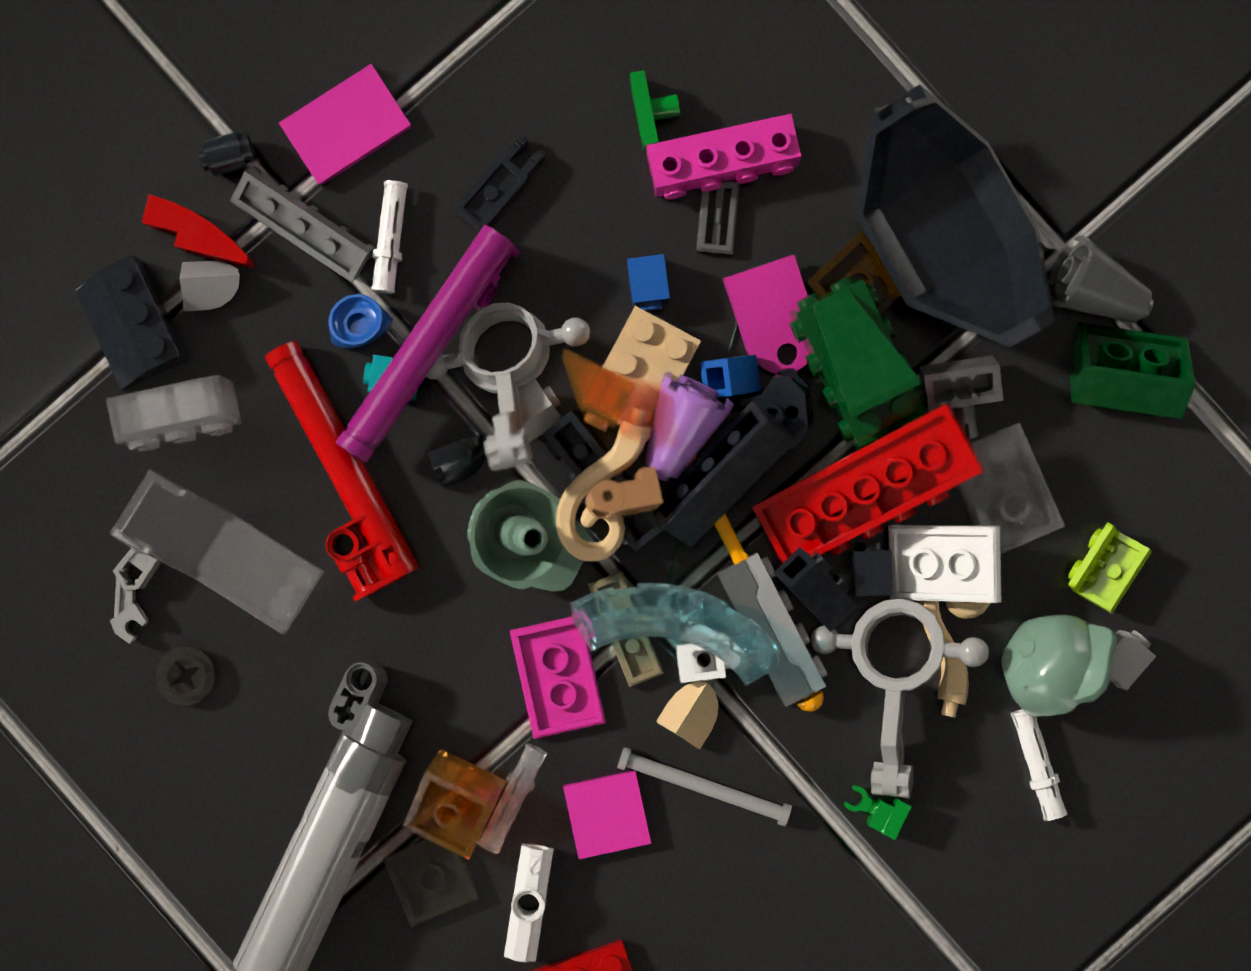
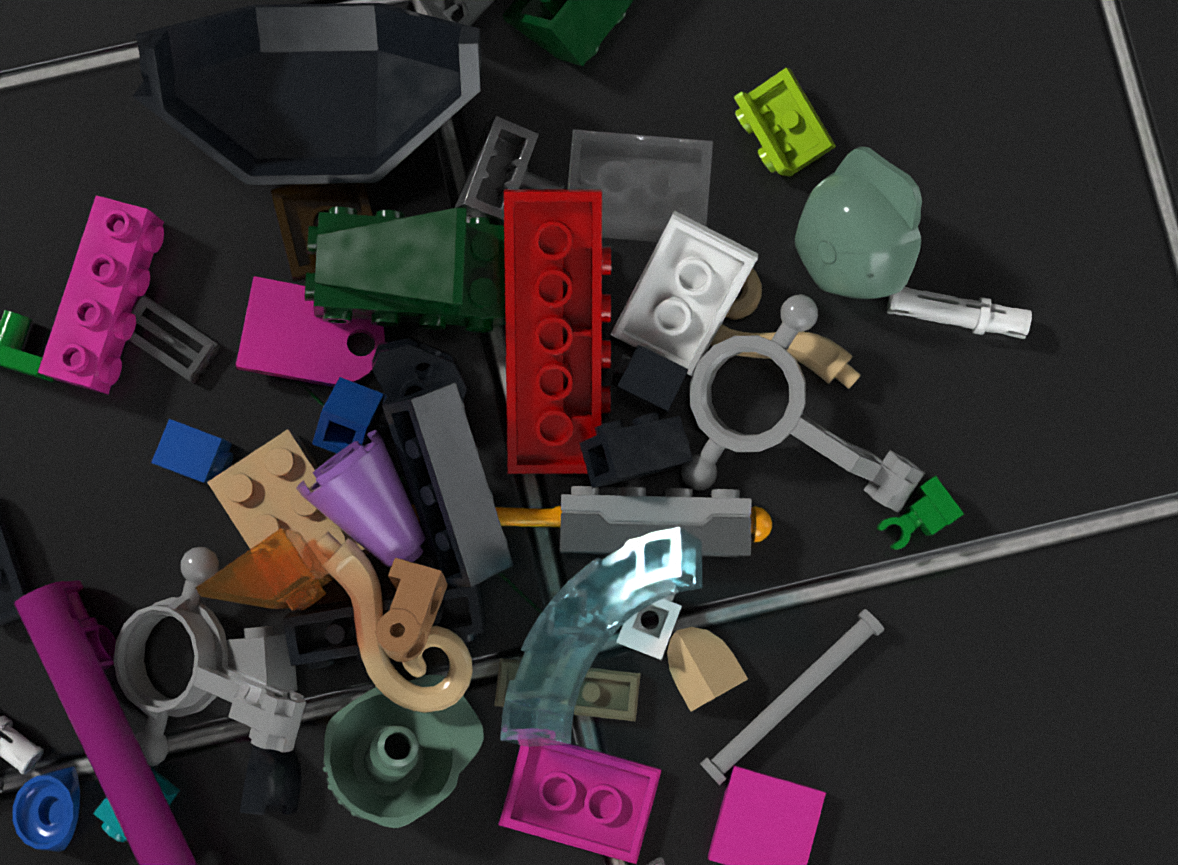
camera: 65 degrees left, 5 degrees down
light grey brick [1110,630,1156,690] -> none

